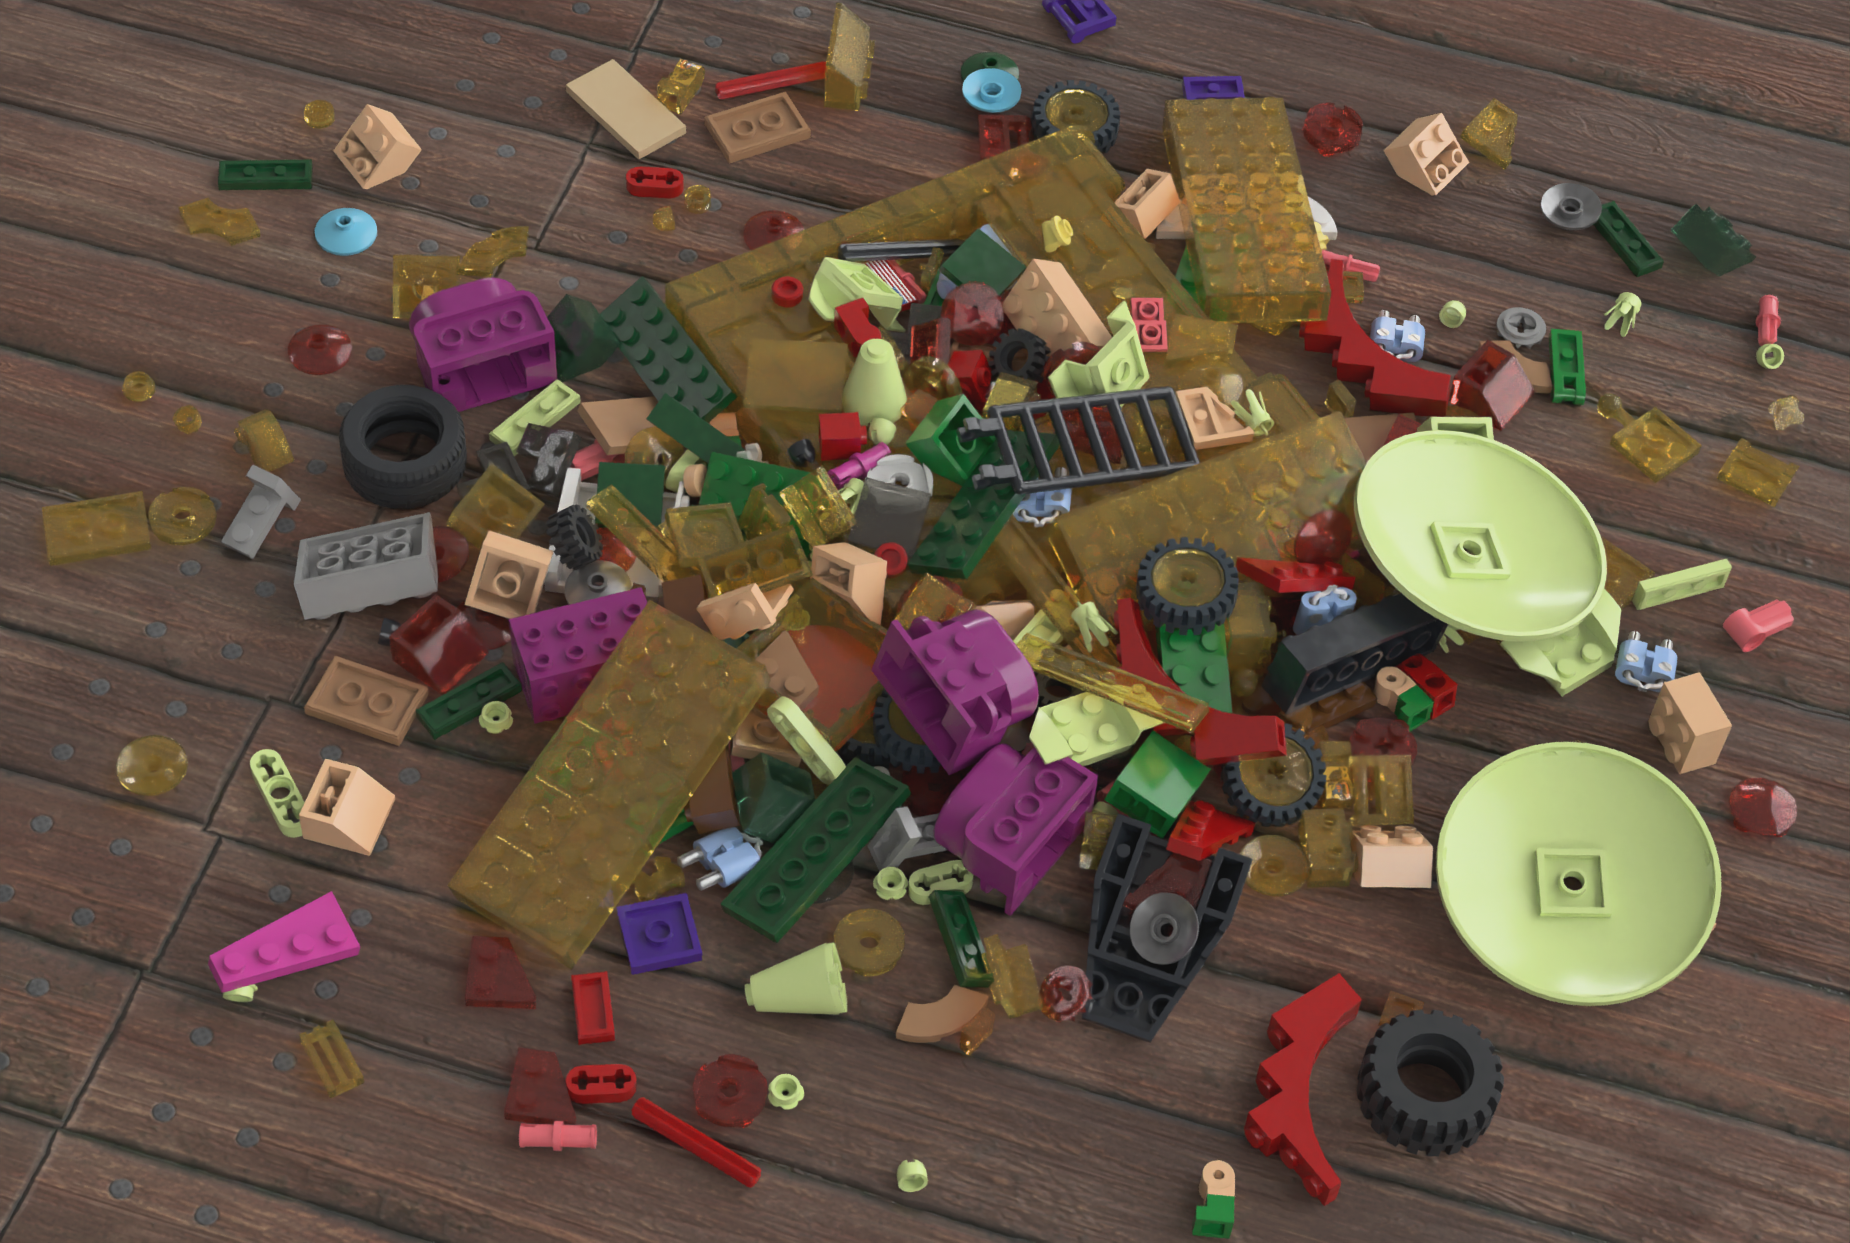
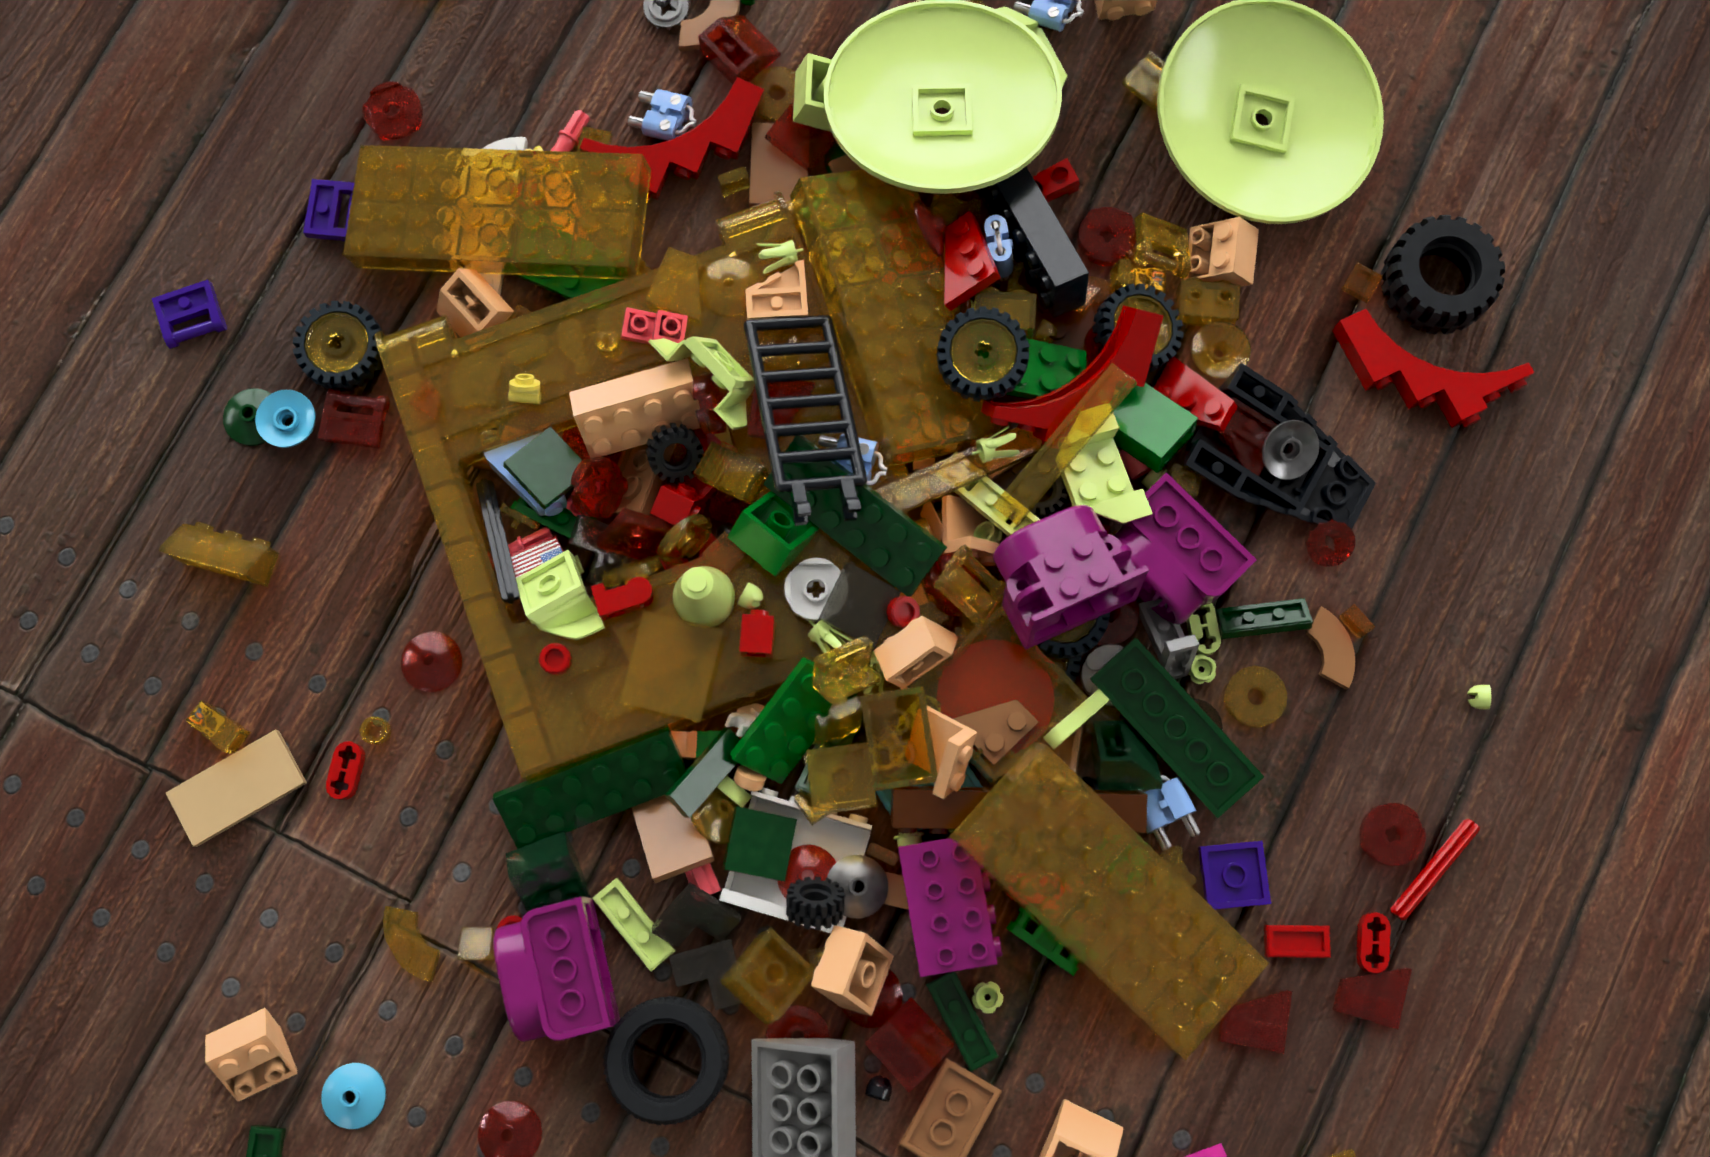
camera: 75 degrees left, 25 degrees up
clear yellow tile [304,100,335,129] -> none
clear yellow slope [393,253,460,318] -> none
coral pin [519,1121,597,1151] -> none
clear yellow tile [586,484,725,641] -> none
clear yellow hinge [653,205,676,231] -> none
medium nougat tile [704,92,811,164] -> none
red axle [715,61,829,100] -> none
yellowish green cone [745,943,847,1015] -> none
yellowish green plate [768,1074,804,1110] -> none
black hinge [787,439,816,467] -> none
dark pink pin [827,442,891,490] -> none
clear yellow bracket [981,934,1044,1019] -> none
leg [1192,1160,1235,1239] -> none
leg [1373,667,1434,735] -> none
light nougat slope [1383,113,1469,196] -> none
yellowish green hinge [1439,300,1466,328] -> none

